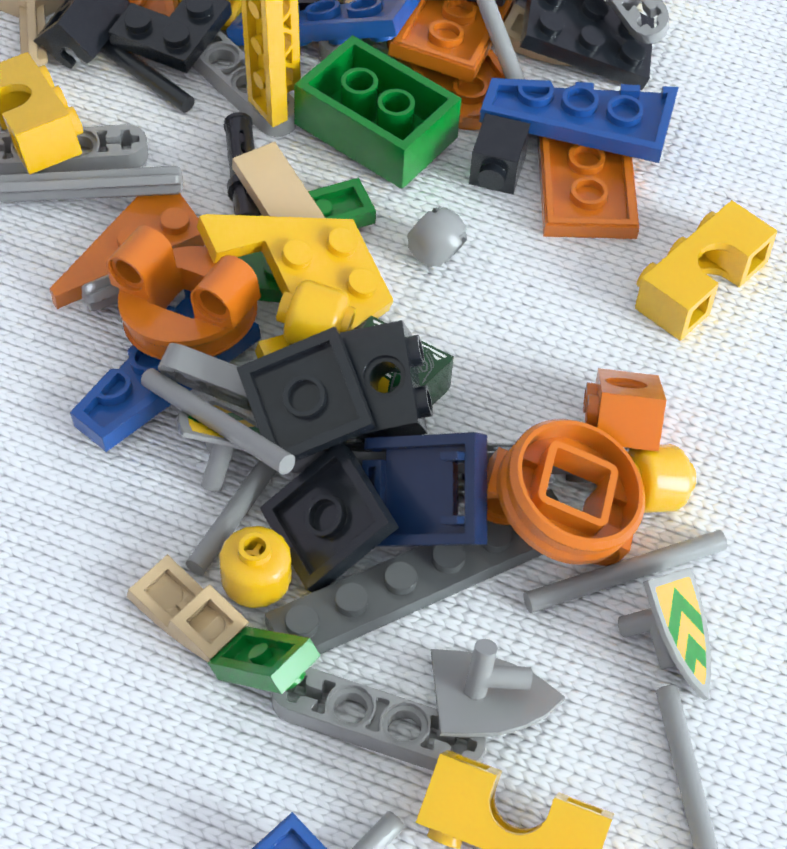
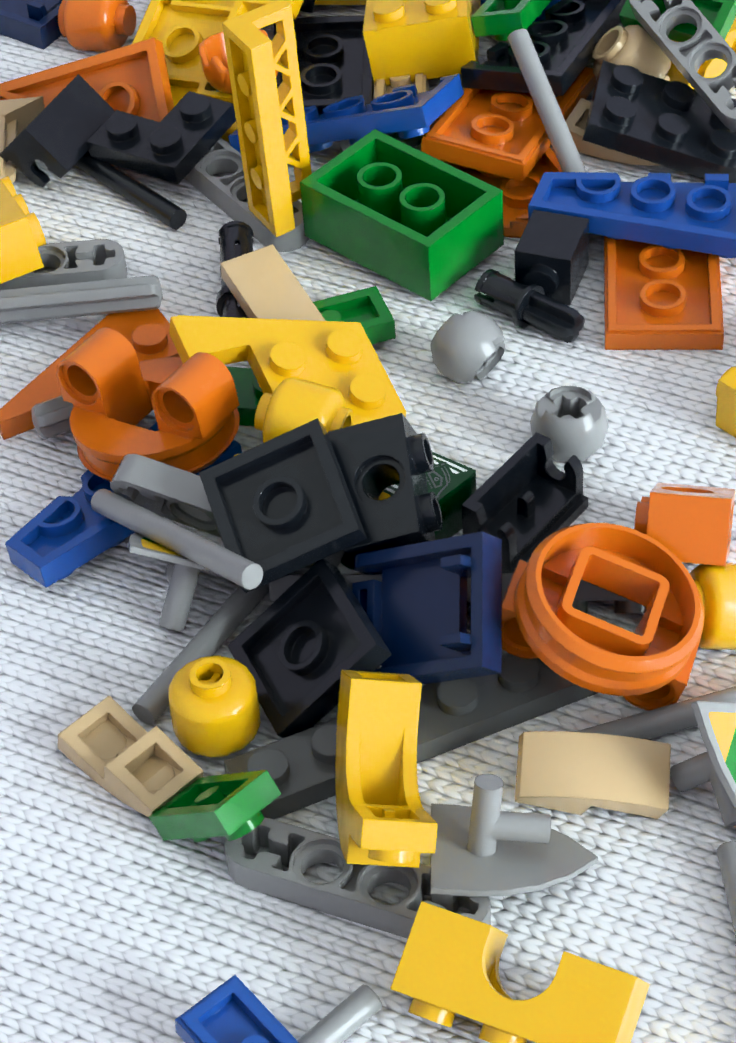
camera: 10 degrees right, 10 degrees down
none -> yellow arch [335,670,438,868]
none -> black hinge [462,432,588,573]
none -> black axle [474,269,585,343]
none -> tan slope [515,731,671,819]
none -> light grey piece [530,386,609,463]

